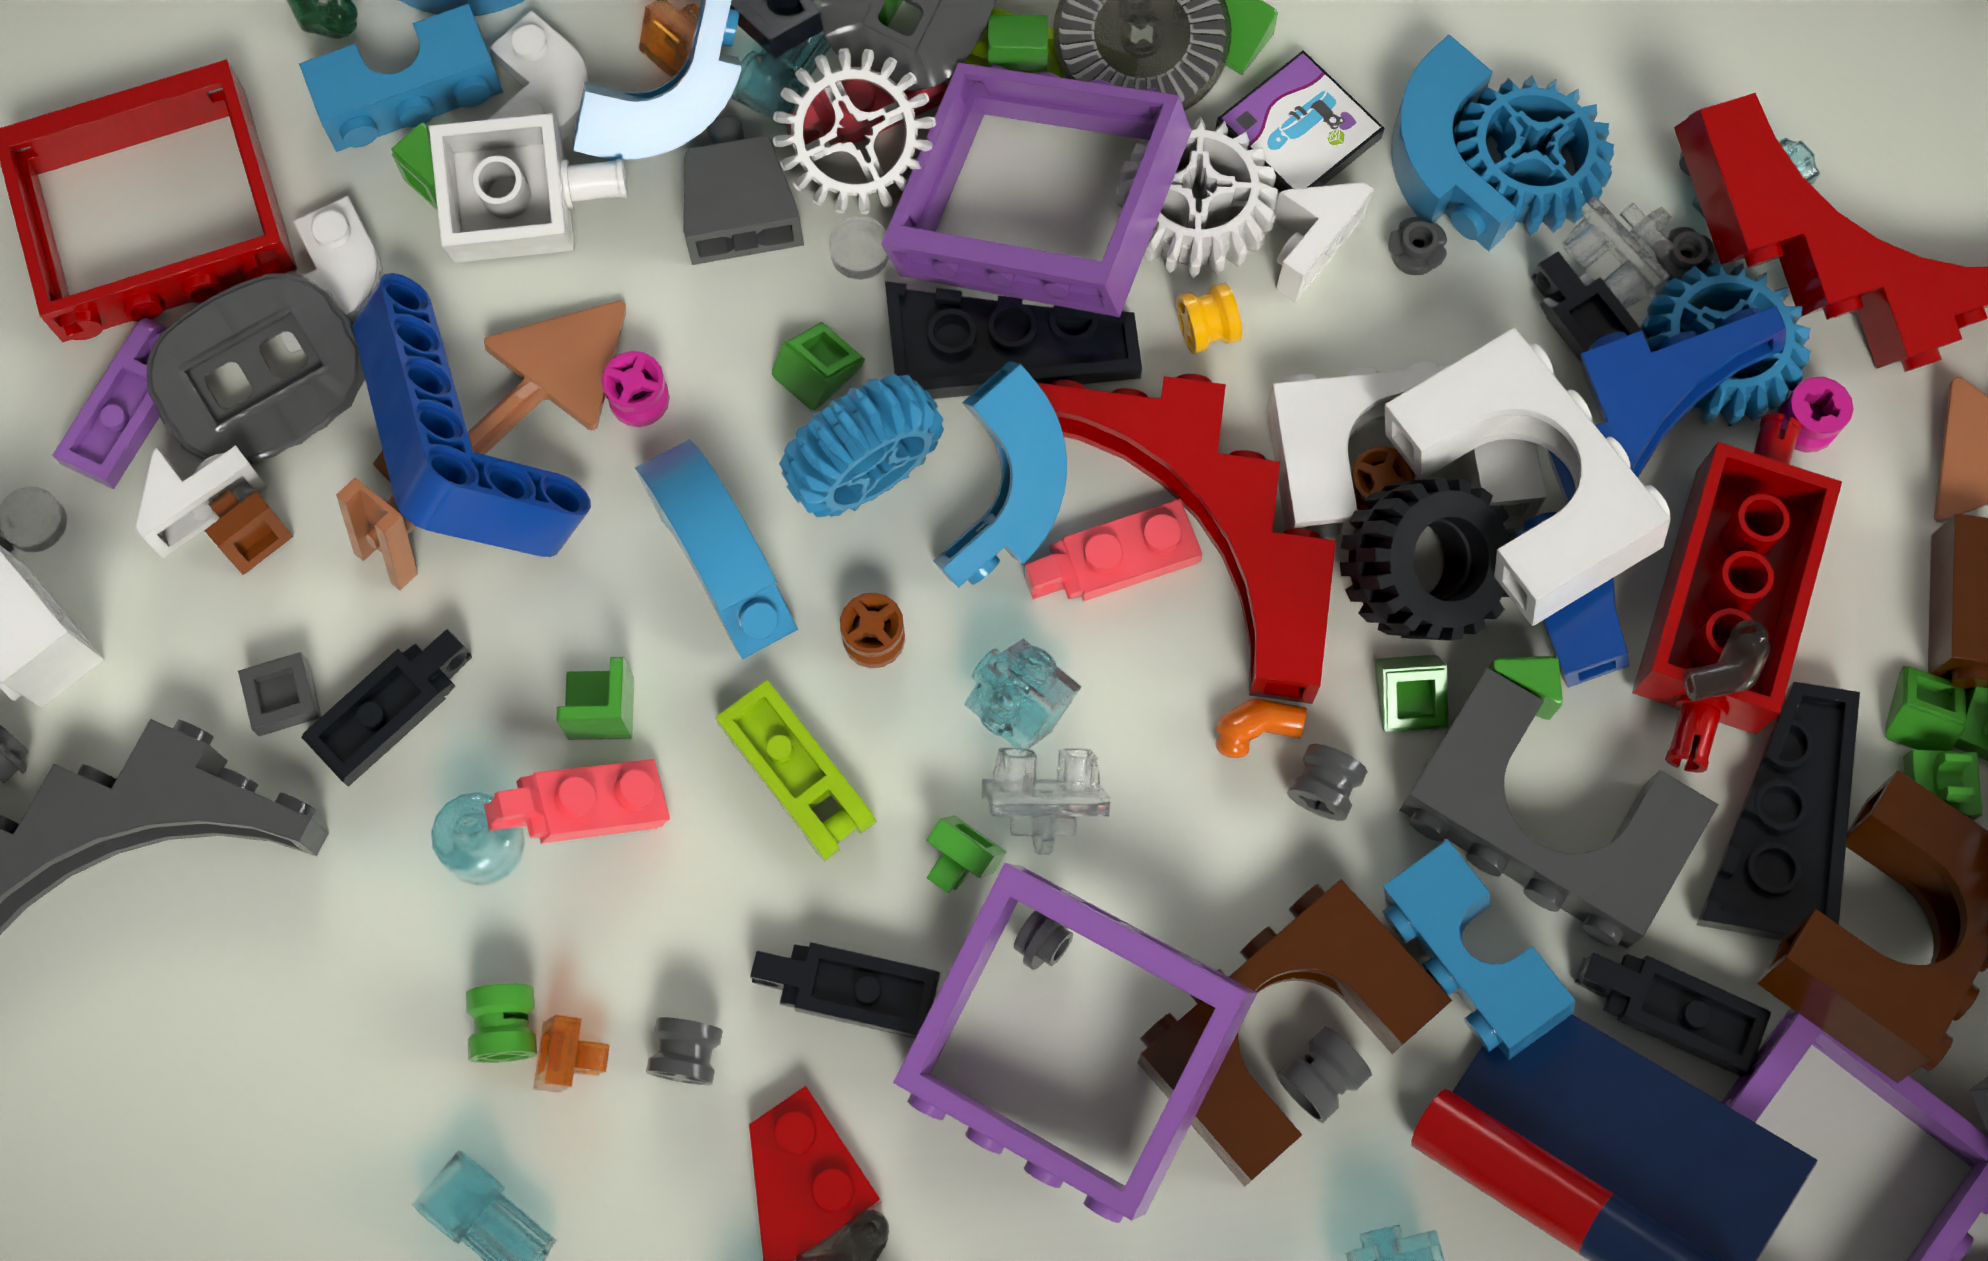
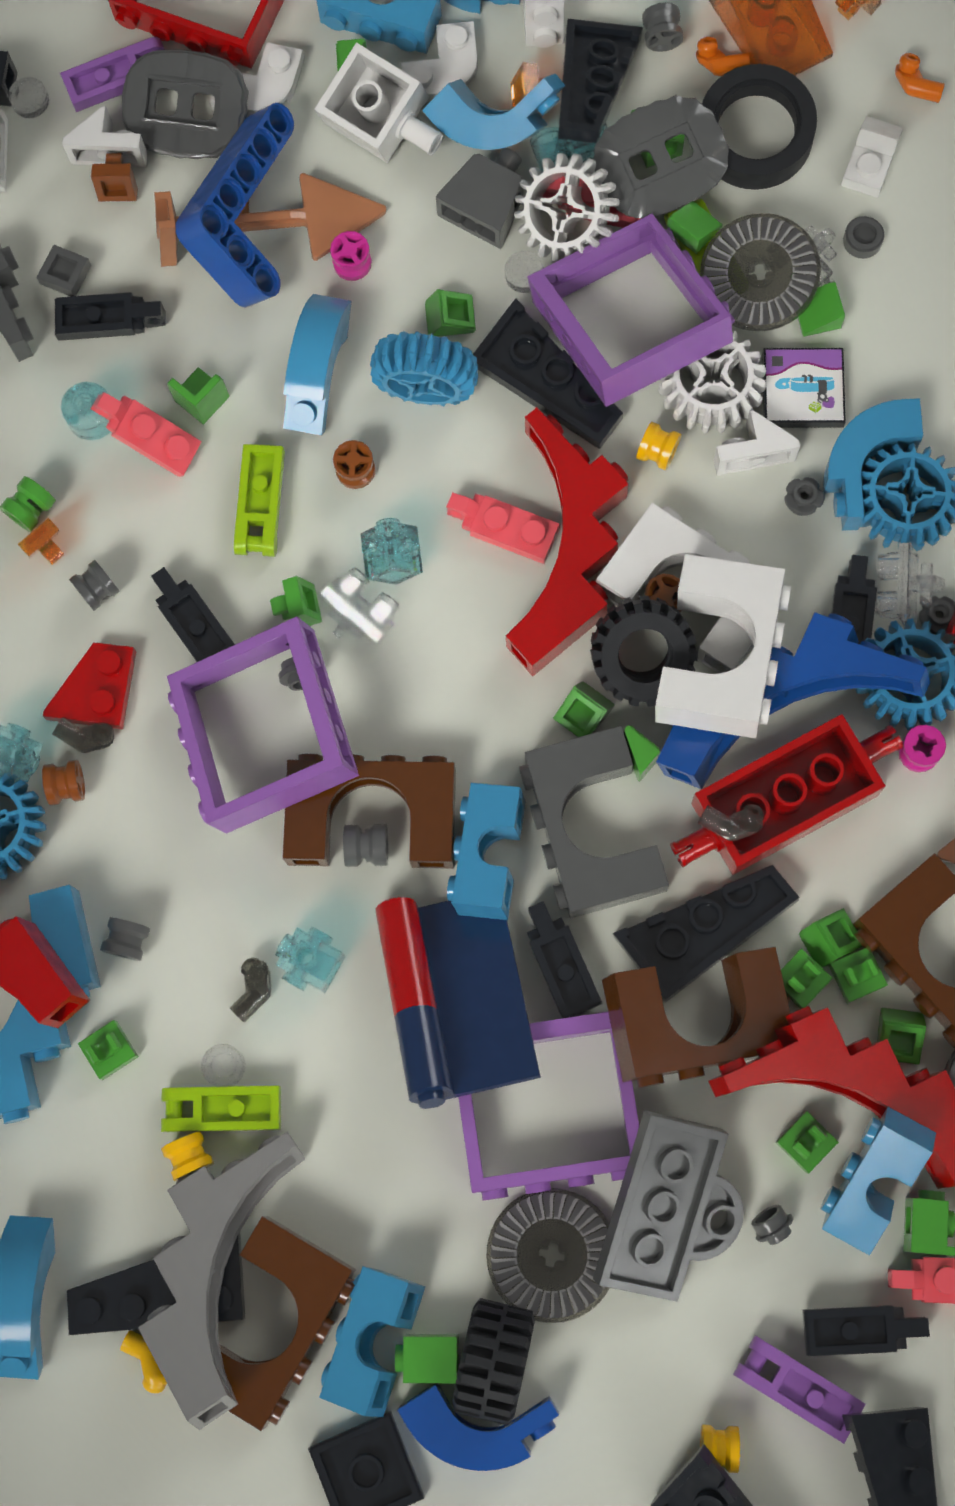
camera: 50 degrees right, 5 degrees up
dark azure arch [933,361,1067,588] -> none
orange arm [1215,698,1307,758] -> none
dark grey wheel [1287,744,1368,821] -> none

